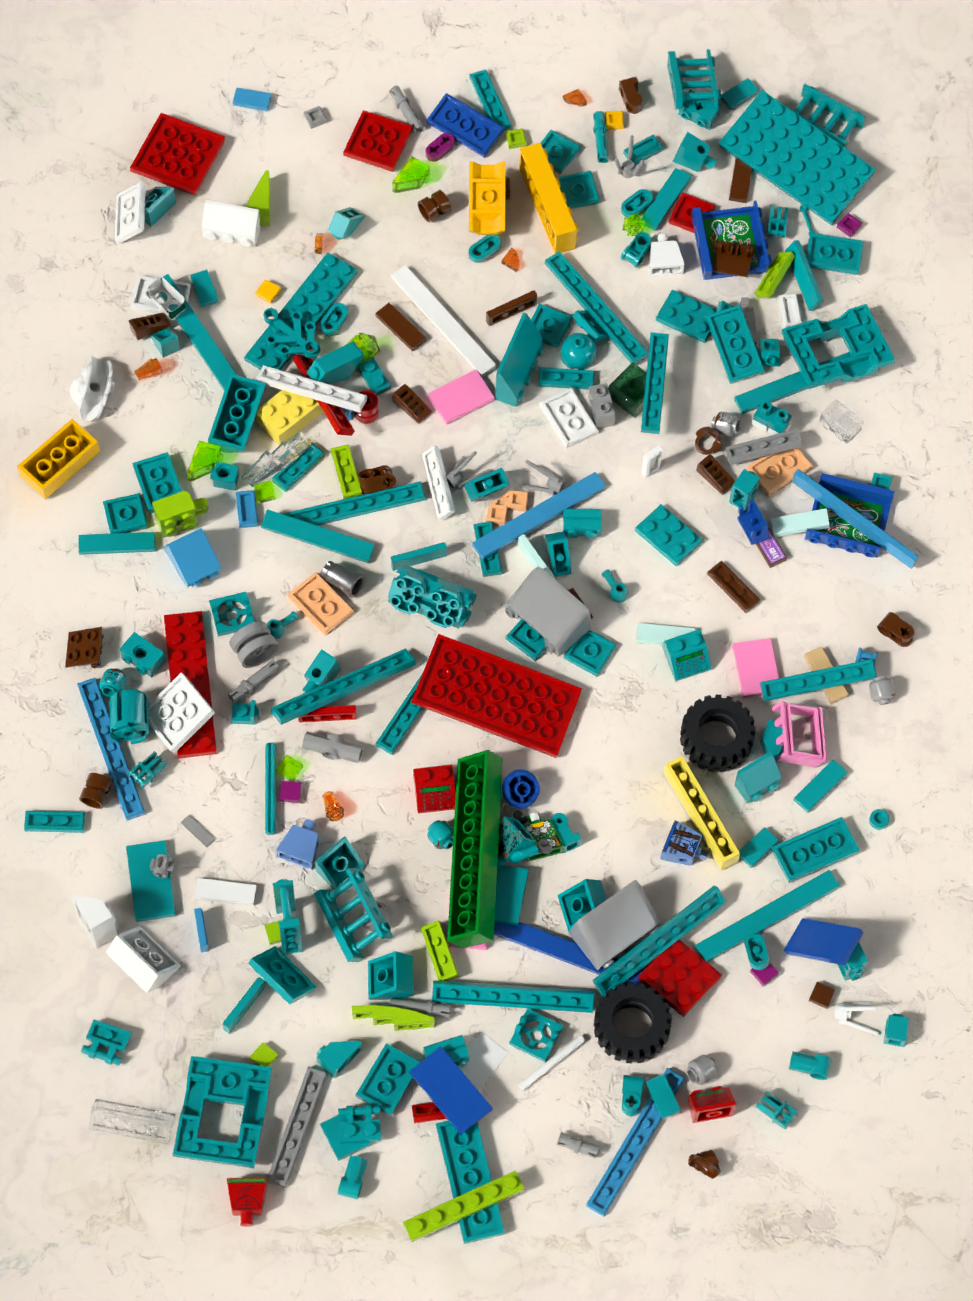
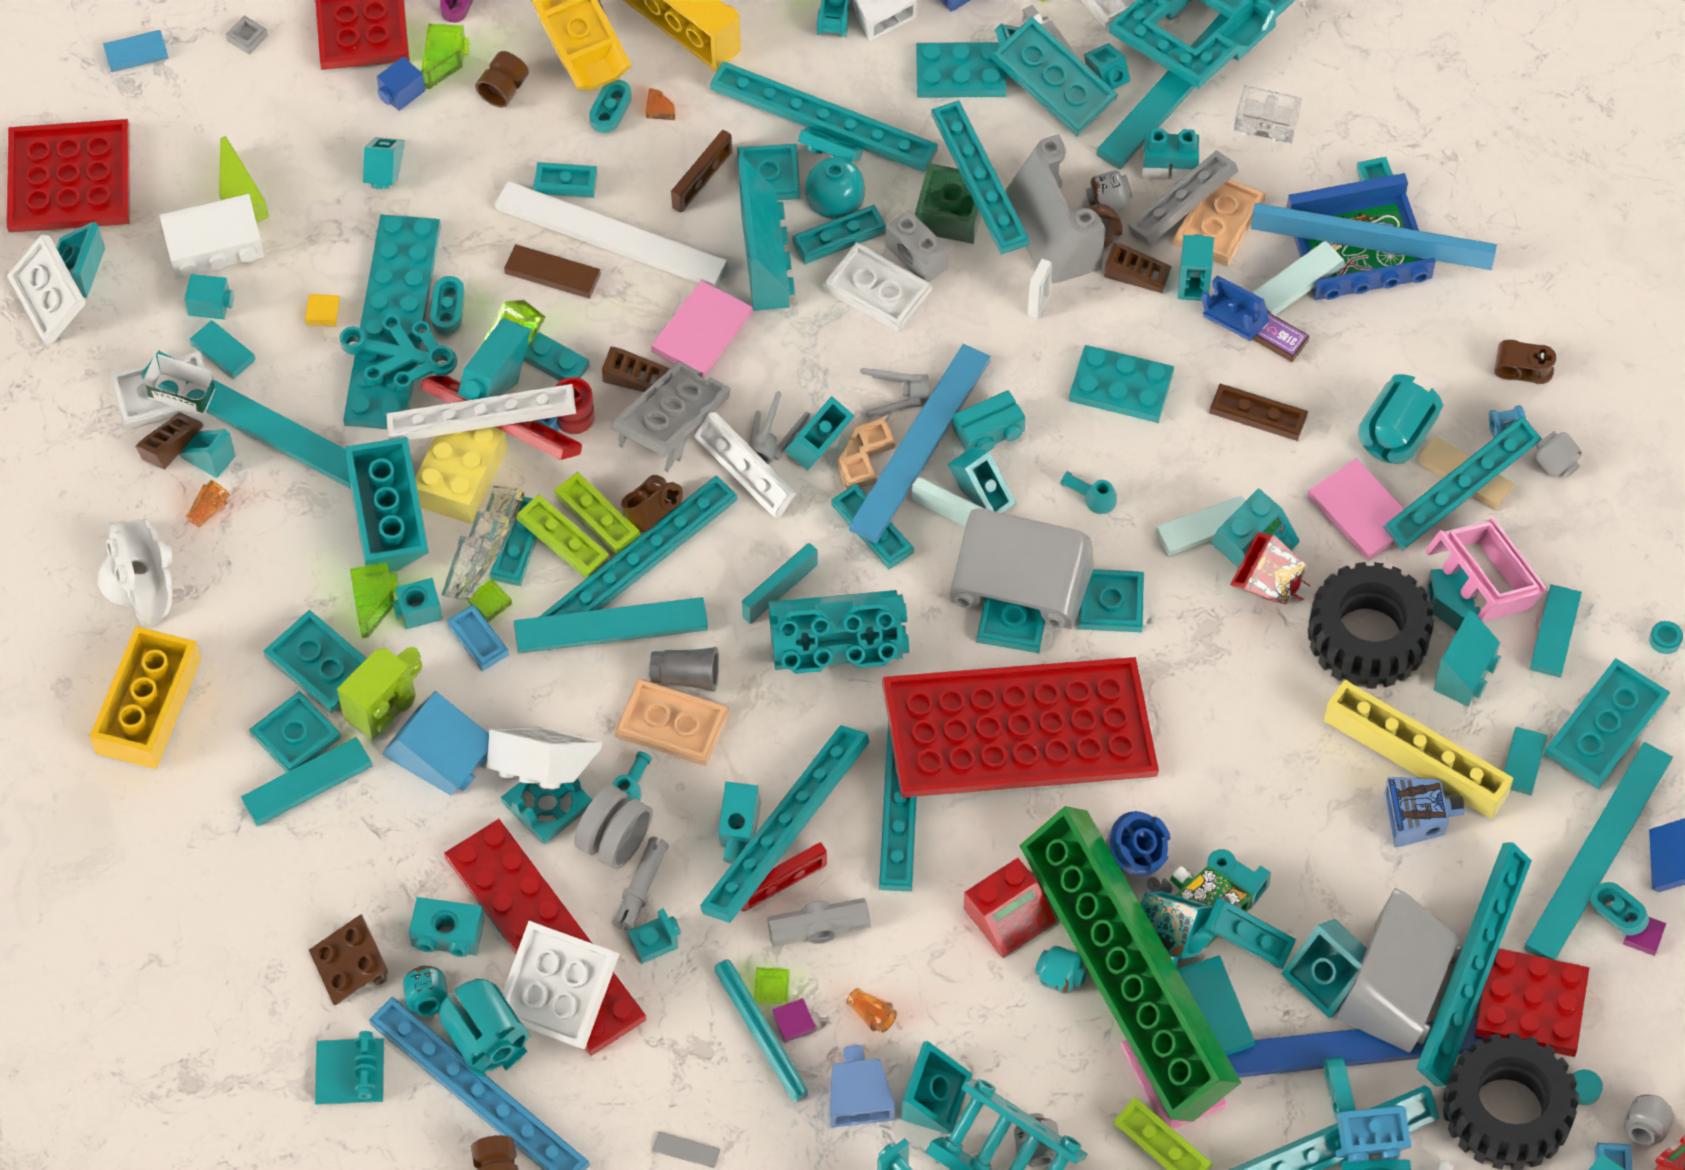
camera: 25 degrees left, 5 degrees down
teal arm [128,751,168,788] -> none
clear orange tile [314,233,324,254] -> none
none -> teal brick [184,274,234,320]
none -> teal hinge [315,1031,384,1105]
none -> blue brick [376,56,426,111]
none -> white slope [487,727,602,789]
none -> lime plate [516,494,609,579]
none -> teal plate [534,162,597,198]
none -> light grey piece [612,361,731,472]
none -> light grey windscreen [1006,134,1105,284]
none -> teal tile [1204,898,1296,970]
none -> torso [1230,532,1311,605]
none -> teal beam [1323,1056,1355,1120]
none -> dark azure bracket [1335,1106,1411,1163]
none -> teal cylinder [1358,374,1443,464]
none -> teal tile [1573,1069,1603,1105]

